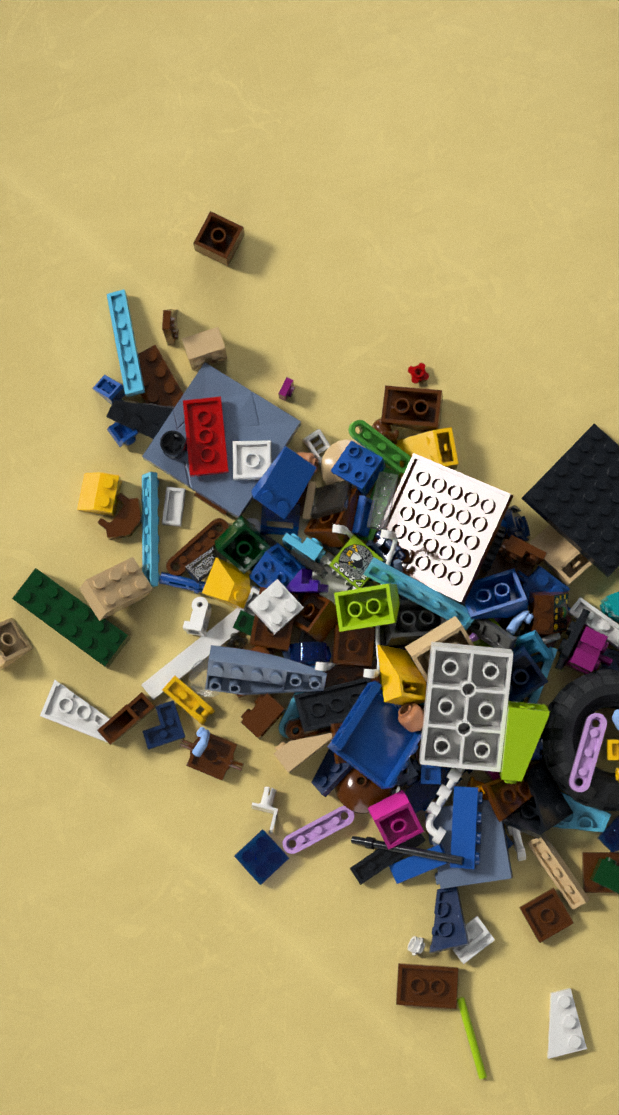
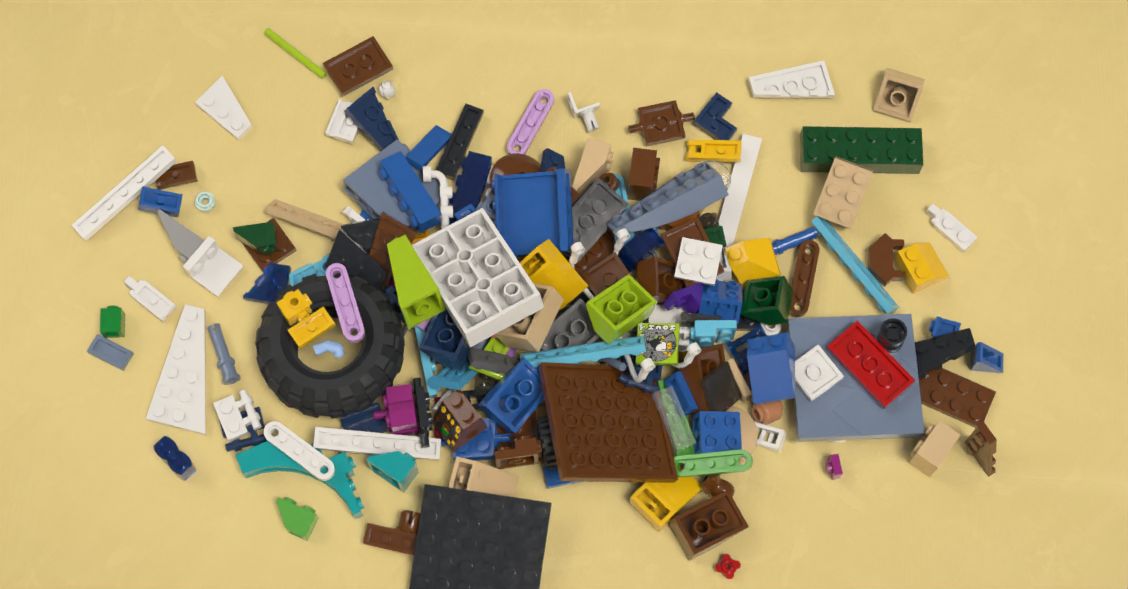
camera: 140 degrees right, 10 degrees down
reddish brown slope [97,692,155,745] -> none
medium azure plate [107,289,145,397] -> none
white tile [162,487,186,527] -> none
white leg [183,597,212,636] -> none
clear smoke plate [185,546,227,583] -> none
light blue arm [192,727,210,757] -> none
reddish brown brick [193,211,245,266] -> none
clear blue plate [234,829,289,885] -> none
black bar [351,836,464,865] -> none
dark pink slope [368,790,424,849] -> none
nougat head [398,703,424,732] -> none
dark blue plate [503,505,530,542] -> none
light blue arm [506,611,534,635] -> none
reddish brown plate [519,888,574,943] -> none
none -> white hinge [925,204,977,253]

